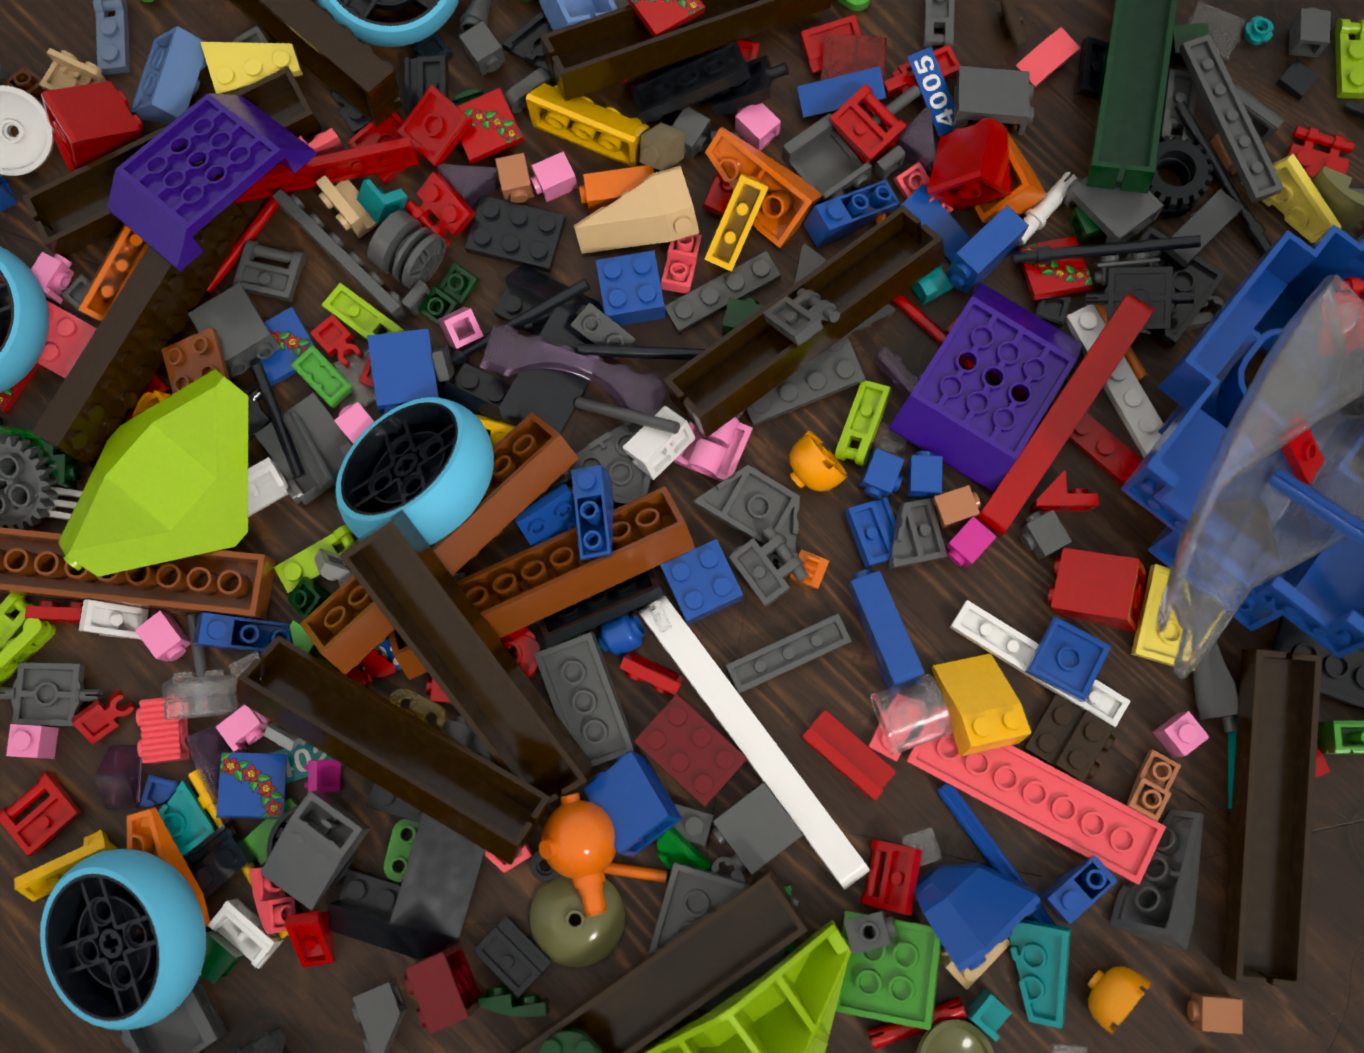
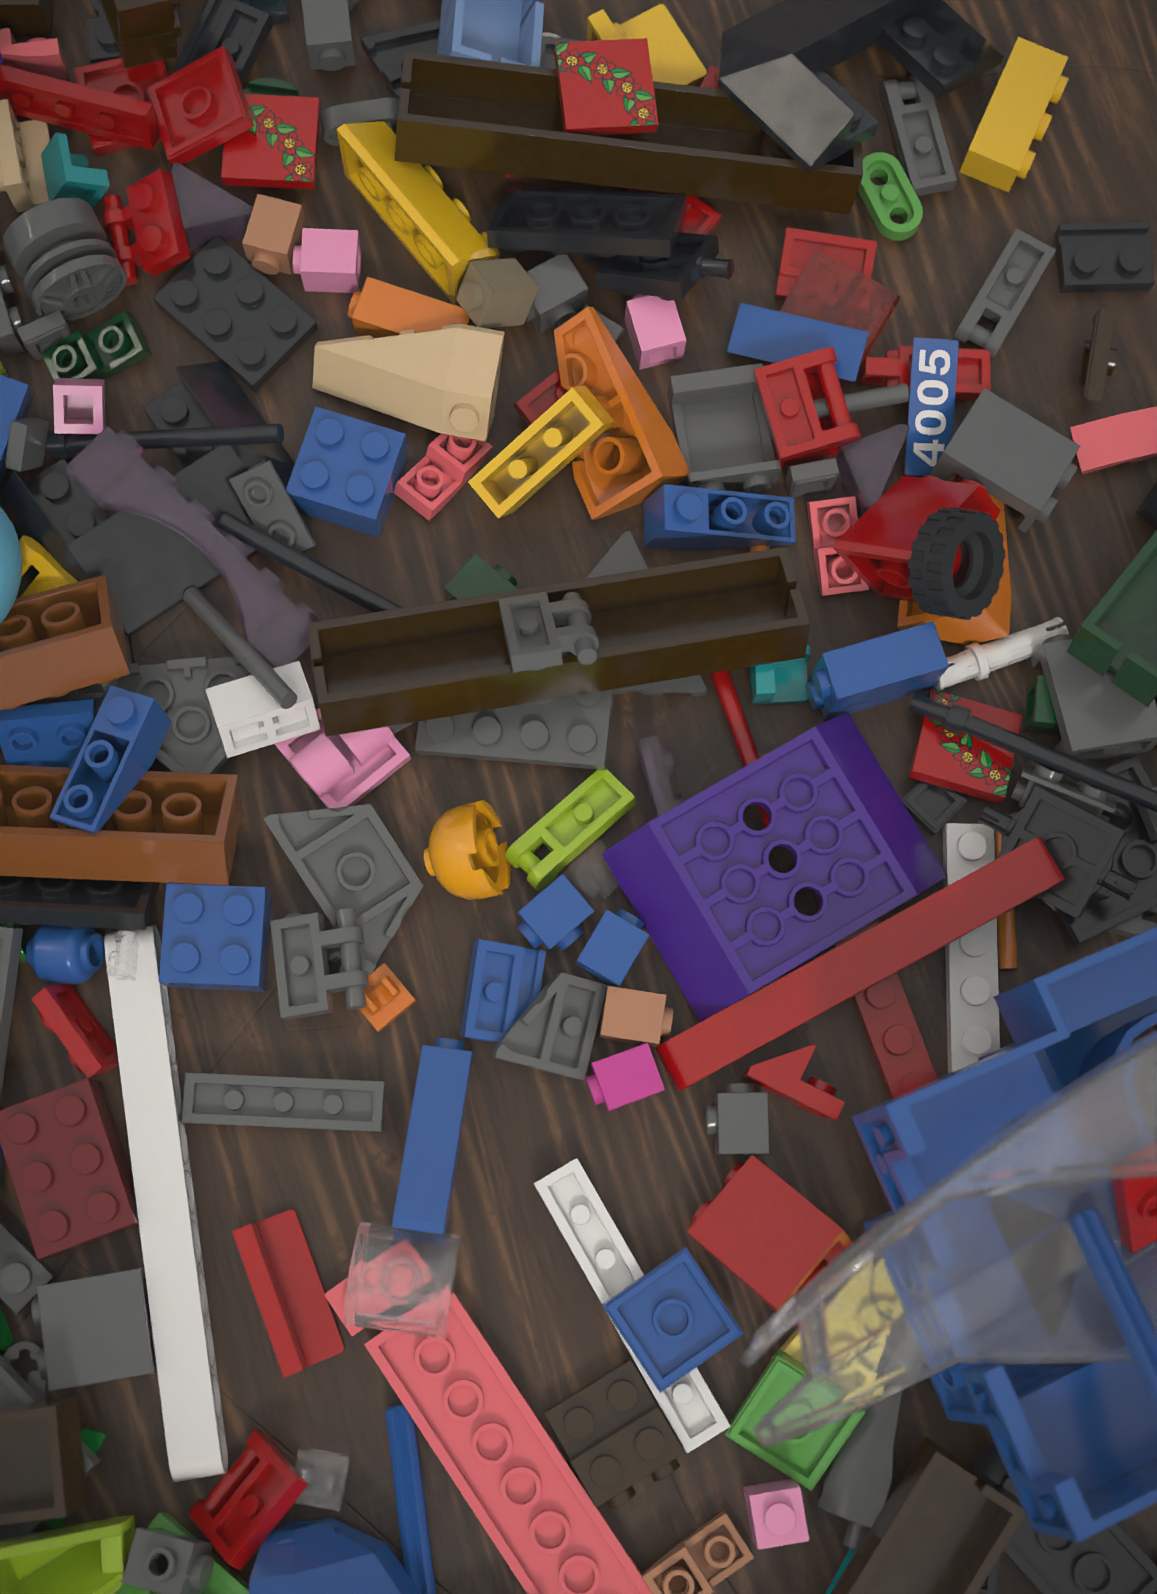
camera: 15 degrees right, 0 degrees up
dark grey plate [665,251,781,334] -> none
blue sticker [901,184,971,263] -> none
yellow slope [931,653,1031,757] -> none
none -> bright green tile [725,1349,866,1491]
none -> black tyre [908,507,1005,620]

